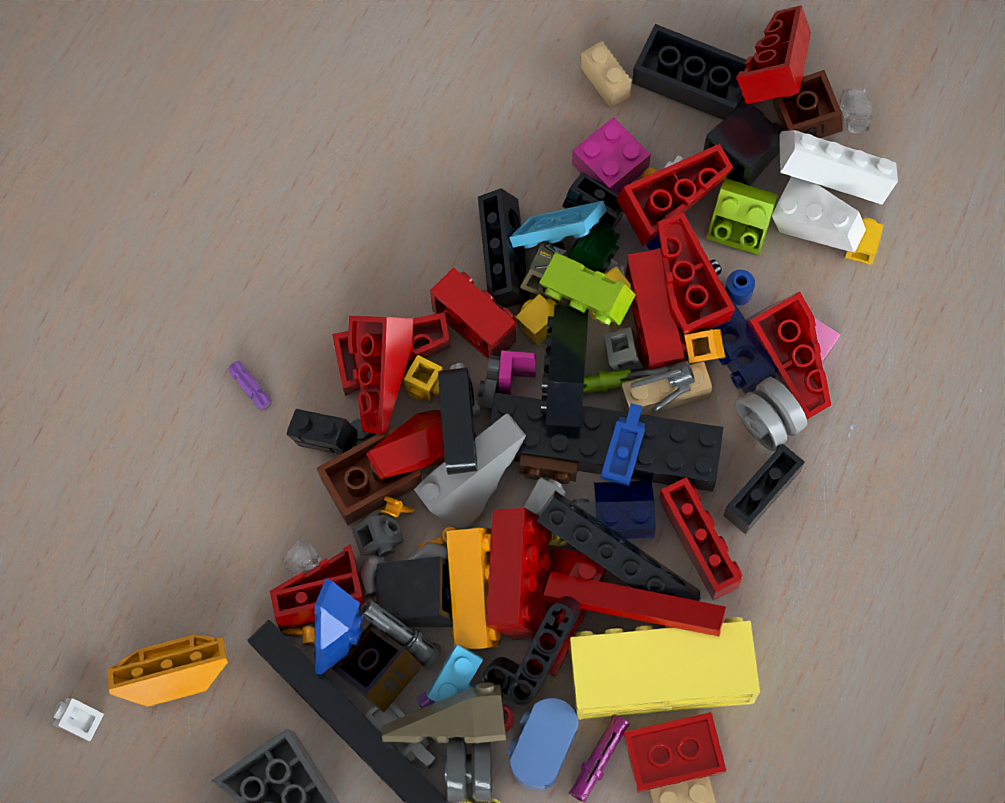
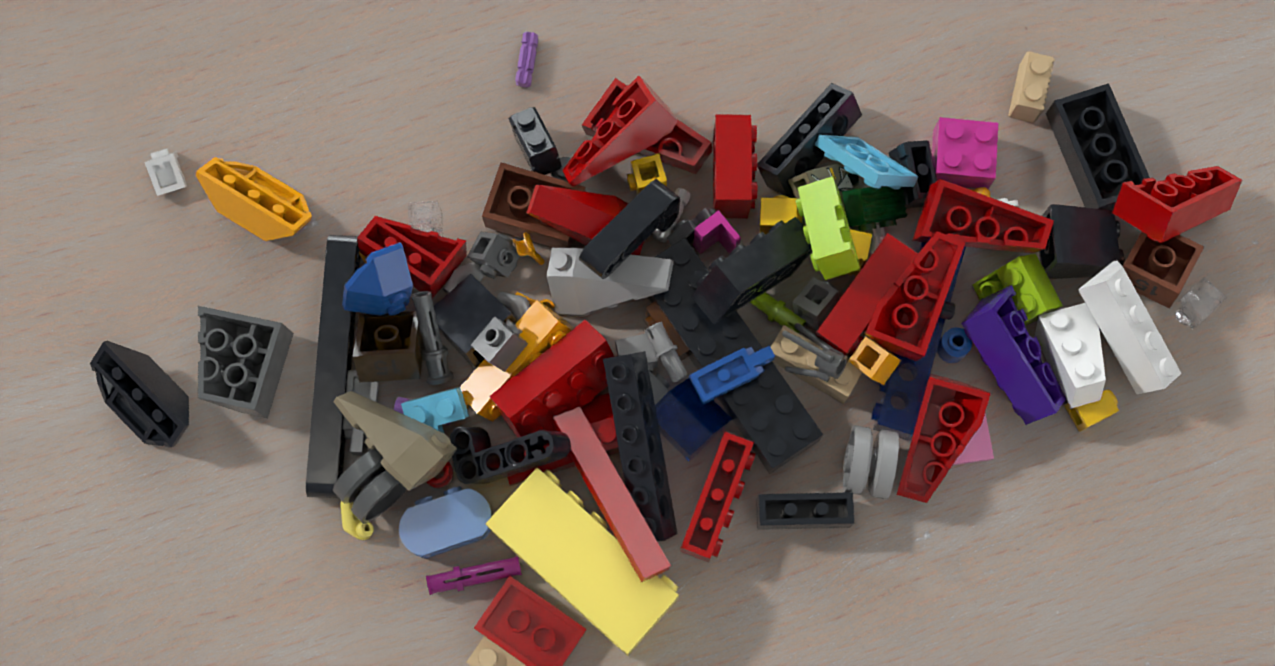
camera: 45 degrees right, 5 degrees up
none -> dark grey brick [471,317,528,372]
none -> light grey axle [645,322,687,382]
none -> dark purple wedge [961,285,1066,425]

